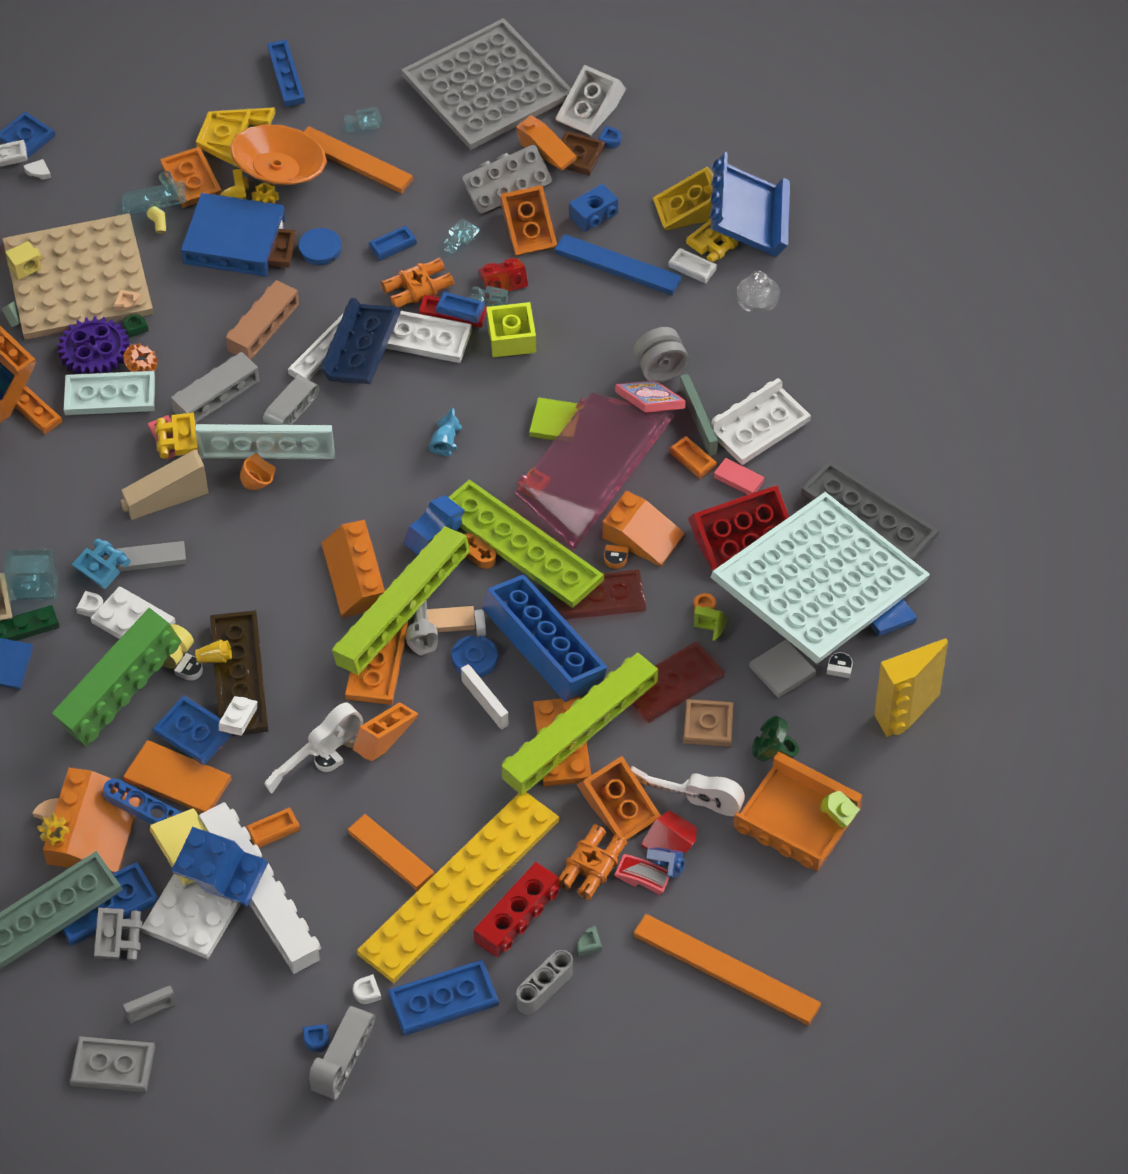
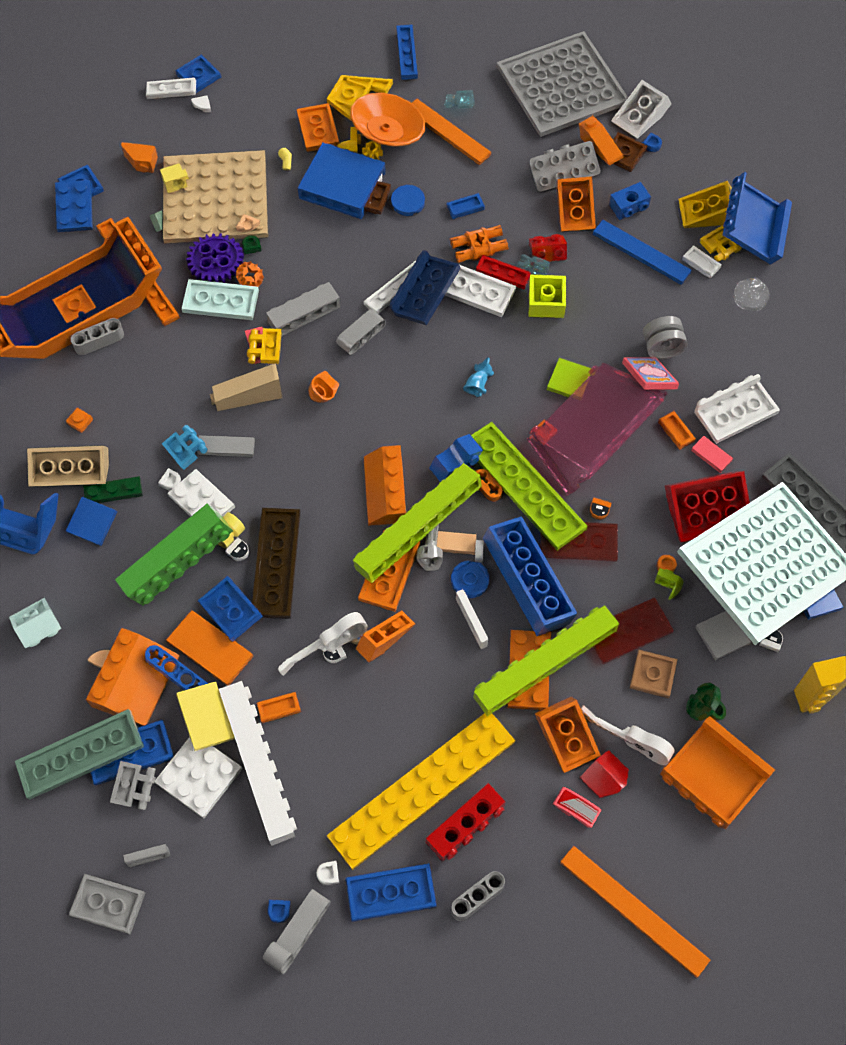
camera: 10 degrees right, 10 degrees up
clear light blue brick [4,549,59,600] -> none
yellow gear [37,813,70,846] -> none
clear light blue piece [122,171,186,214] -> none
blue bracket [171,826,269,907] -> none
light aqua tile [195,424,335,459] -> none
yellow cone [195,640,232,663] -> none
white plate [219,696,257,736] -> none
nougat brick [226,280,299,360] -> none
orange tile [348,814,434,891] -> none
blue tile [436,292,485,323] -> none
clear light blue plate [444,219,479,255] -> none
orange pin [559,824,627,900] -> none
sand green tile [577,926,602,957] -> none
orange slope [602,490,685,567] -> none
blue bracket [646,847,685,878] -> none
sand green tile [680,374,718,456] -> none
lime plate [820,791,860,829] -> none

